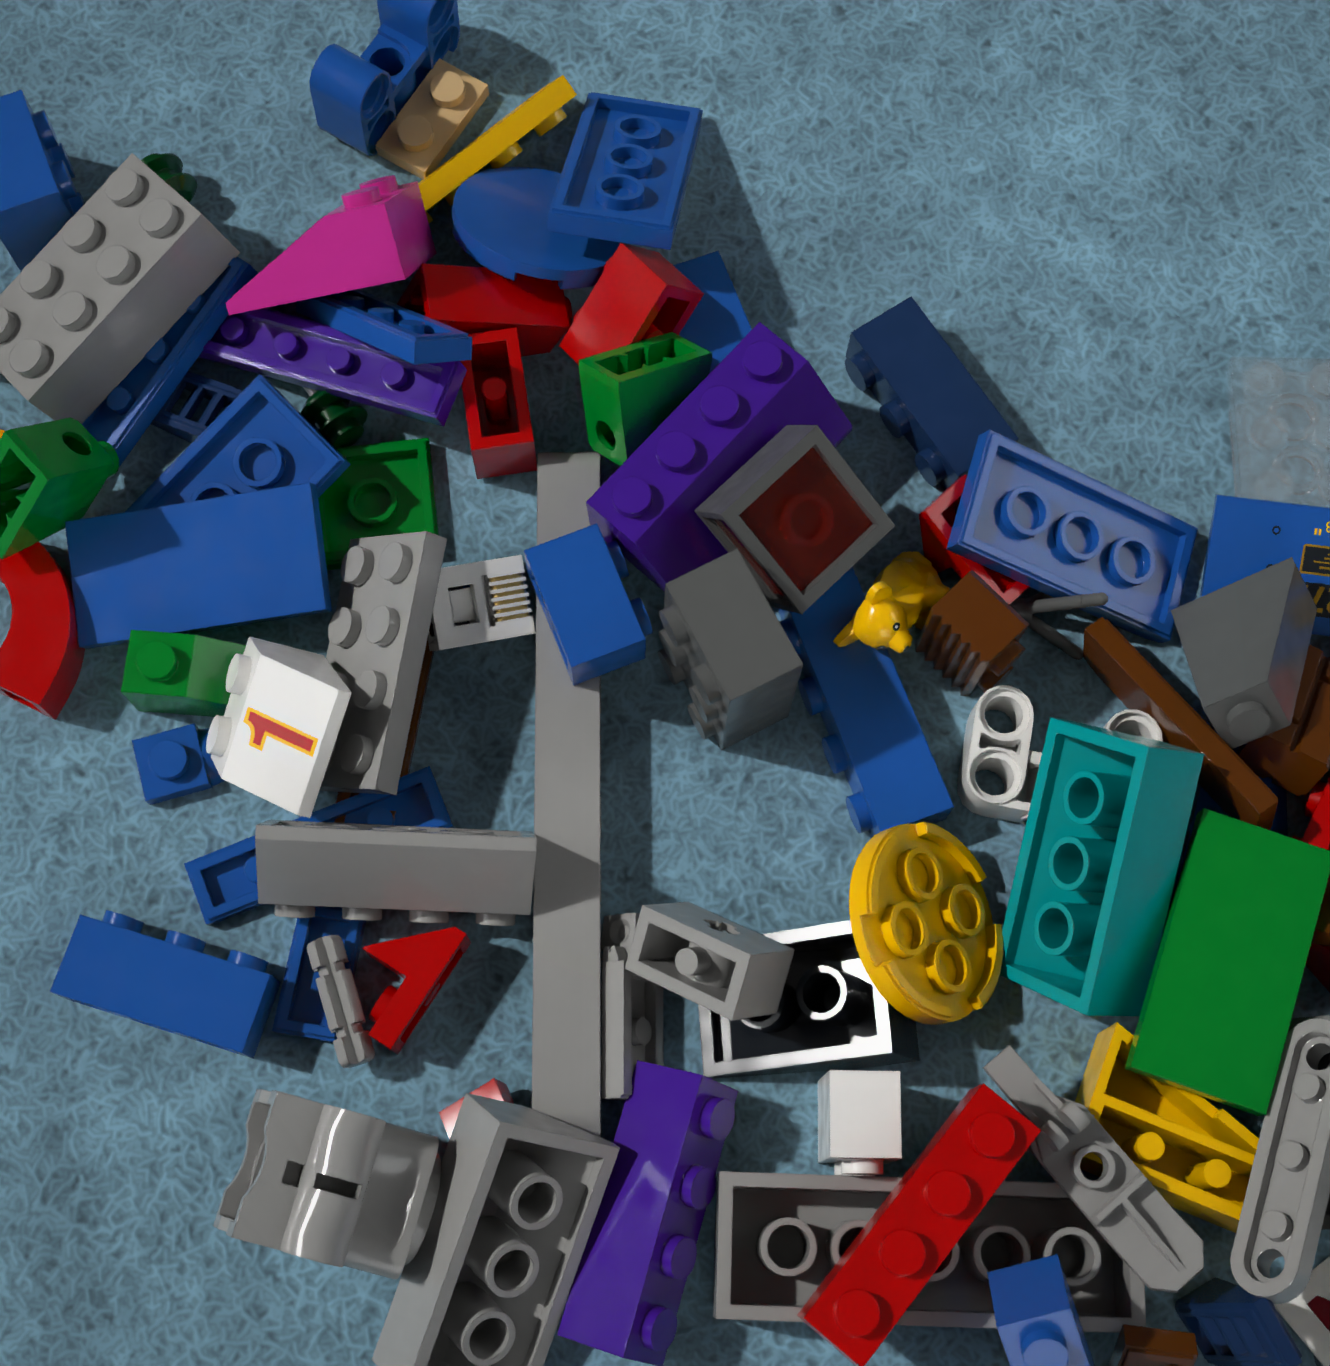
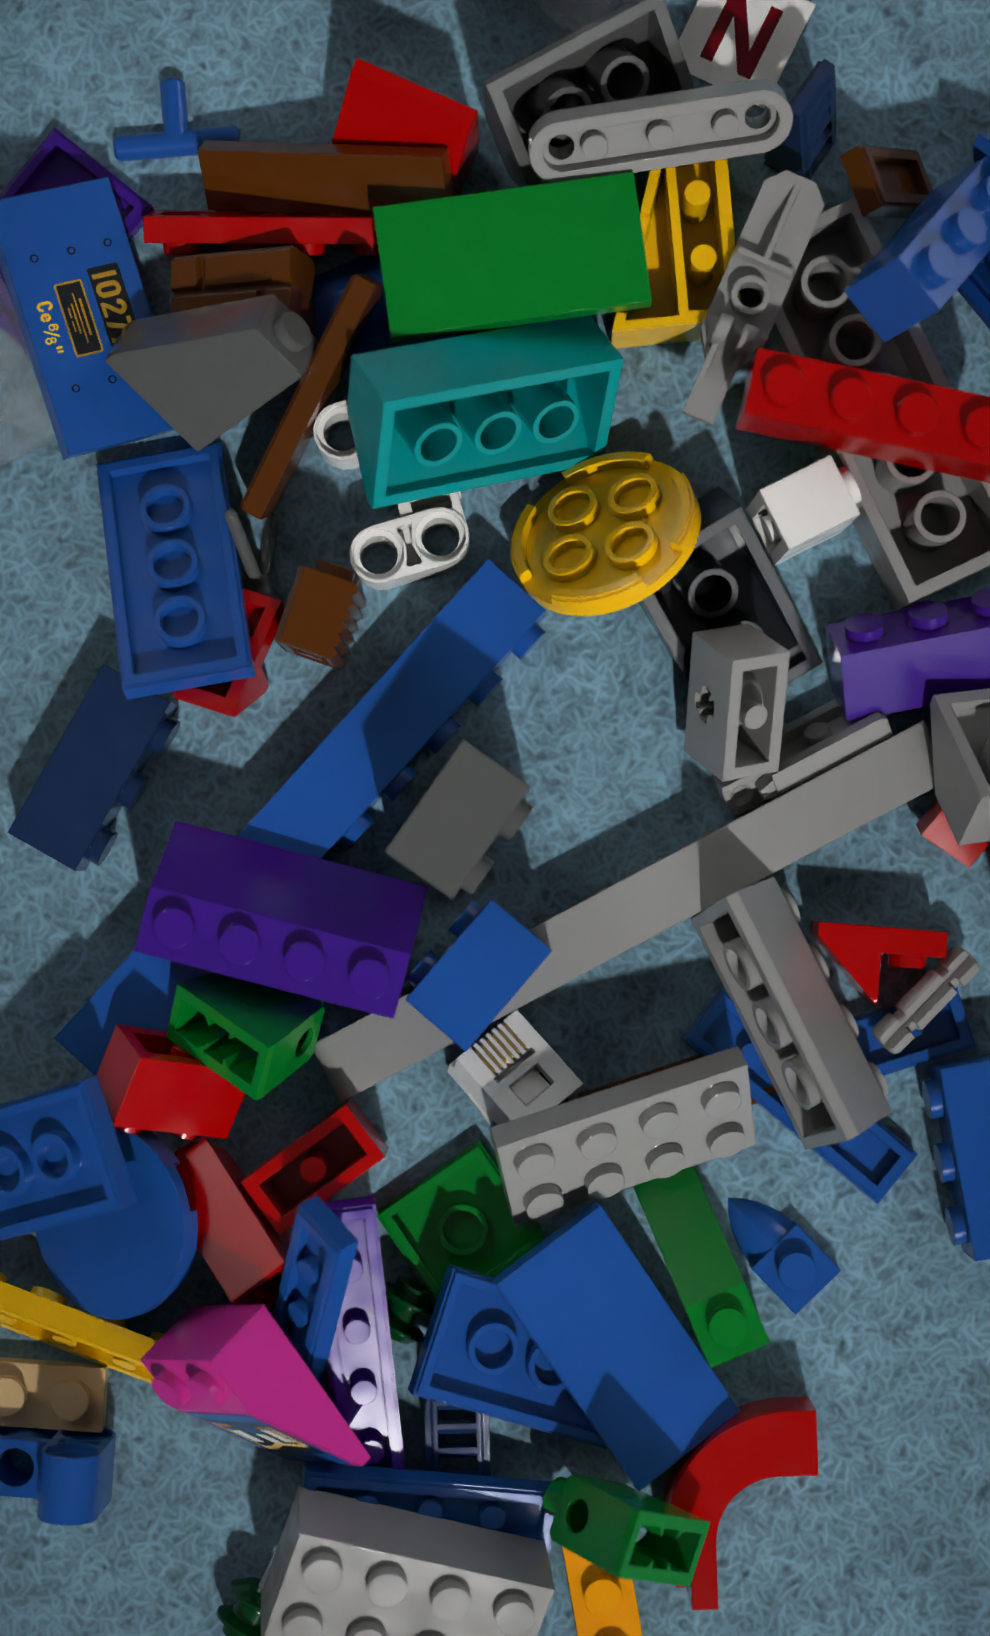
camera: 110 degrees left, 15 degrees up
white slope [206,636,352,818] -> none
piece [694,425,895,614] -> none
yellow animal [833,551,950,653] -> none

